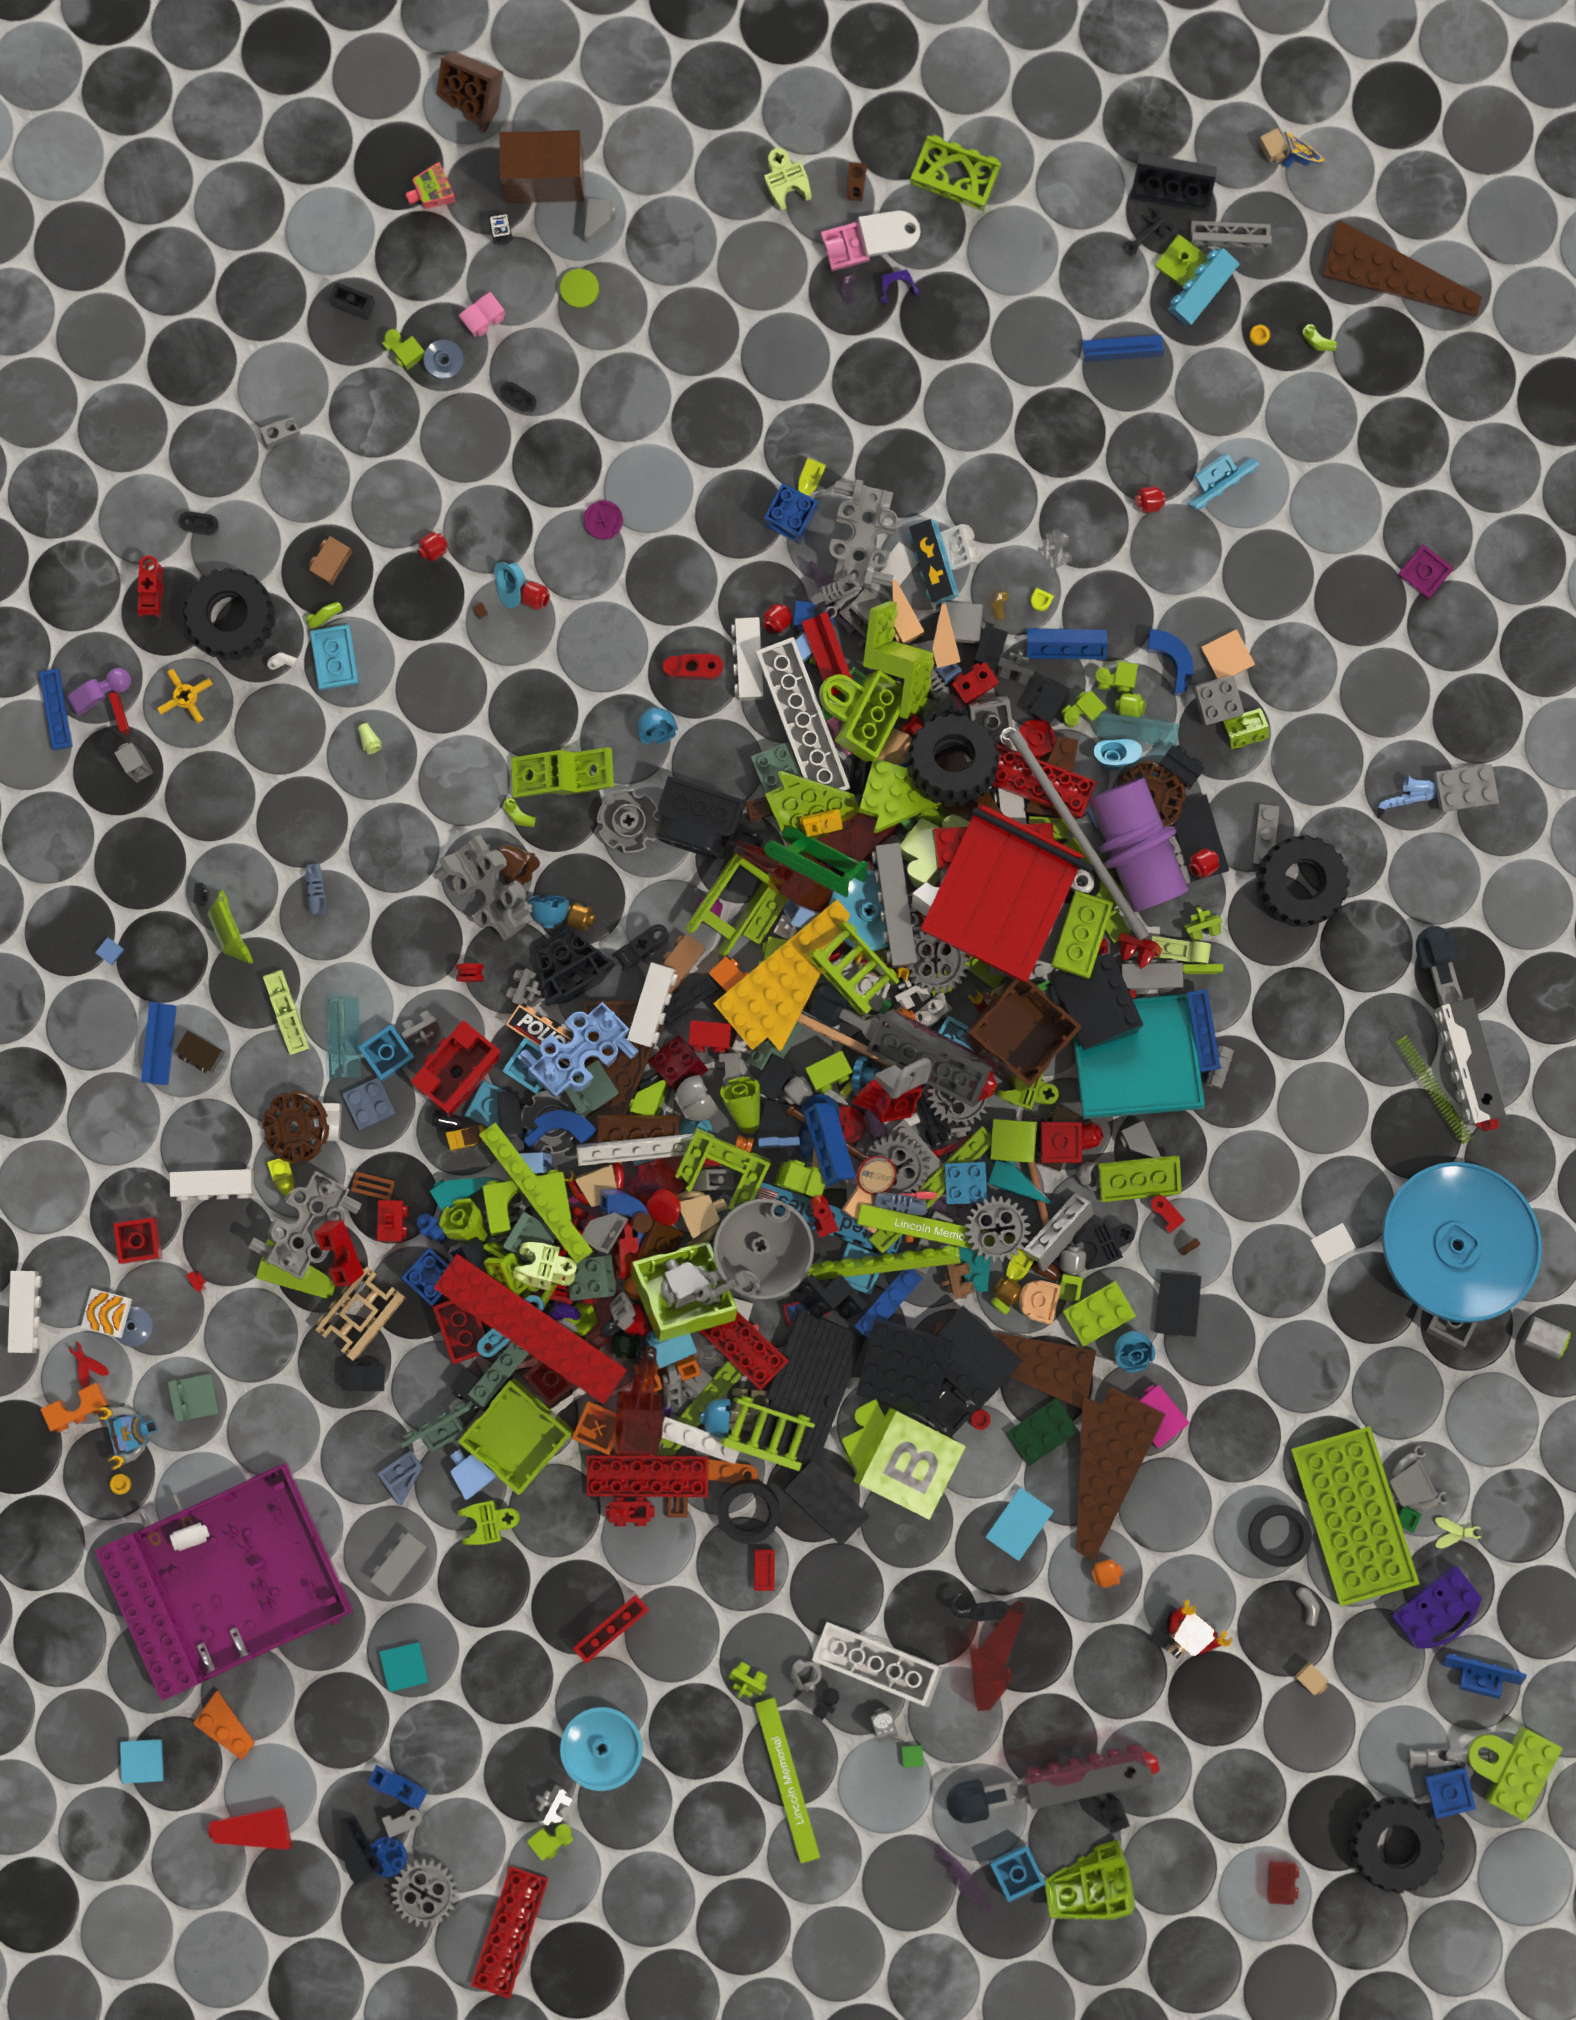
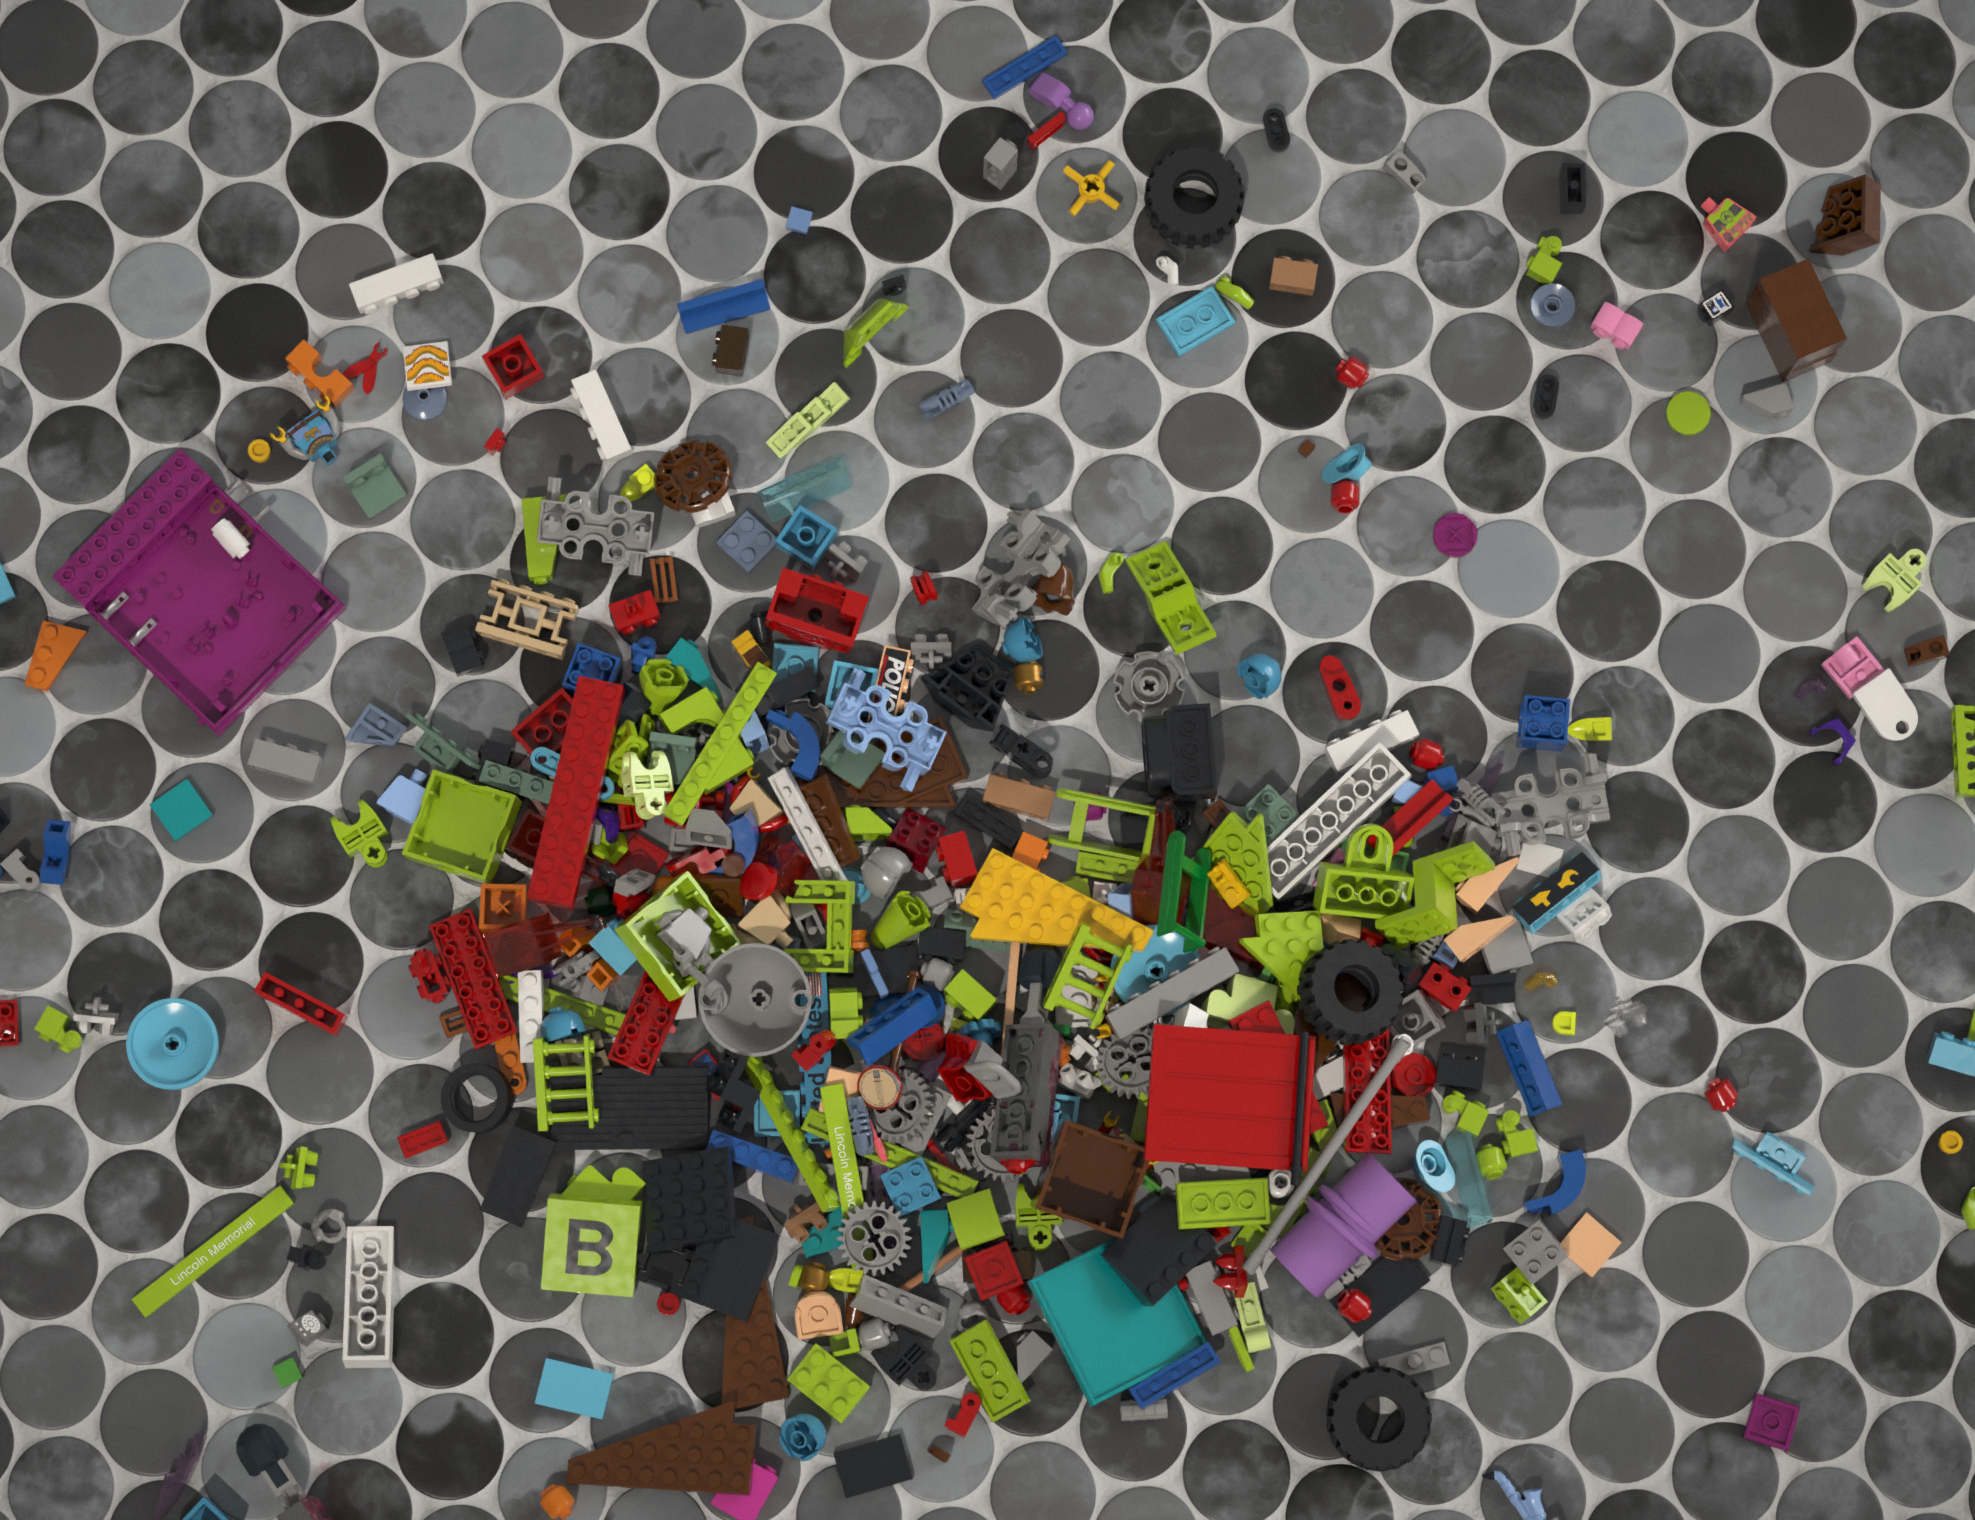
camera: 65 degrees right, 5 degrees down
red piece [138,556,163,617] -> none
red arch [314,1220,364,1286] -> none
yellowish green cone [357,723,382,754] -> none
sand green bracket [566,1254,617,1301] -> none
white brick [627,962,678,1047] -> none
clear red slope [949,1593,1026,1711] -> none
dark green plate [1006,1398,1080,1466] -> none
blue panel [1082,335,1165,362] -> none
lime hips [1183,907,1223,942] -> none

